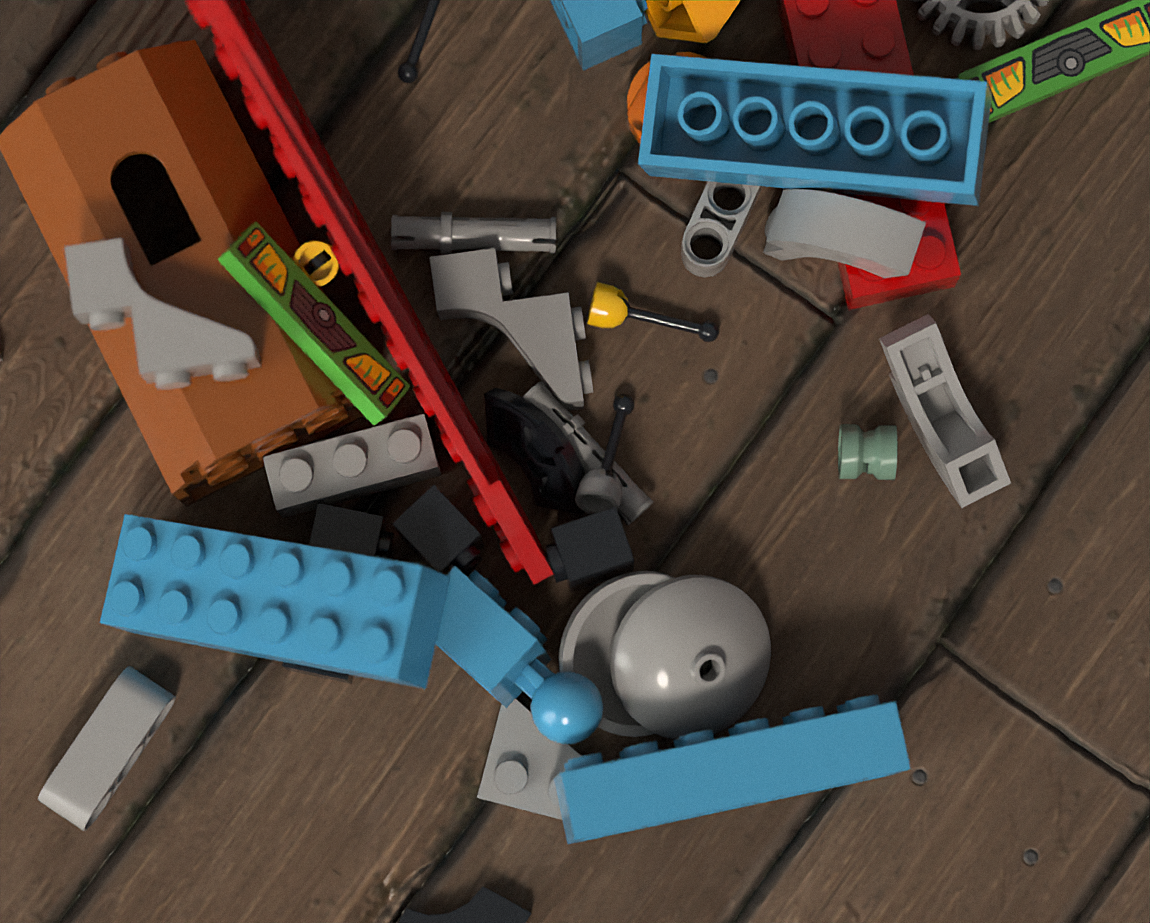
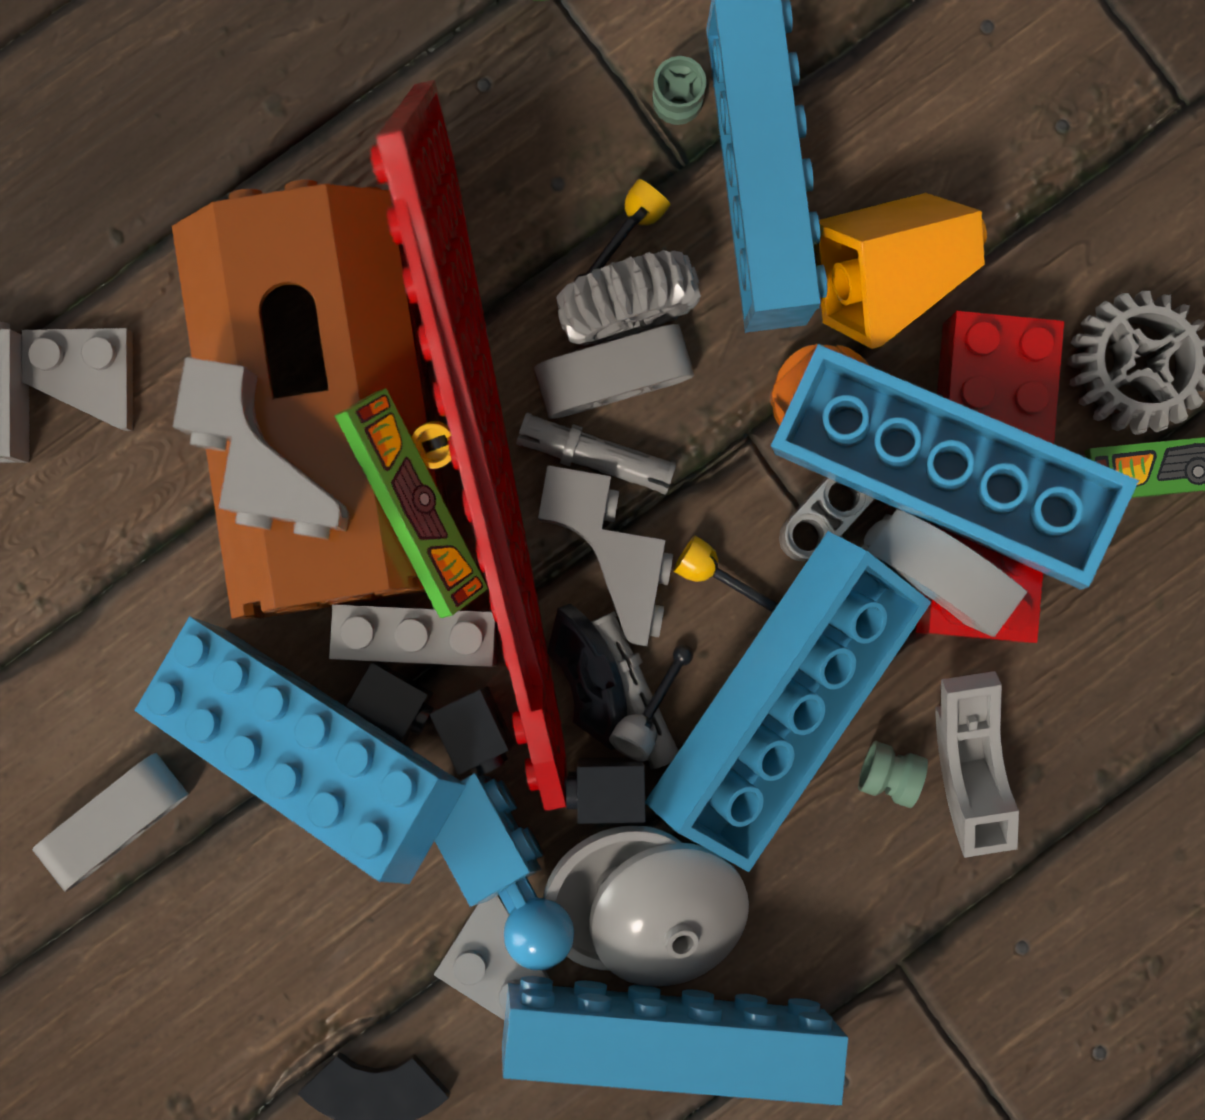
camera: 15 degrees right, 5 degrees up
none -> light grey beam [534,324,695,419]
none -> light grey gear [556,250,701,346]
none -> dark azure brick [645,531,931,872]

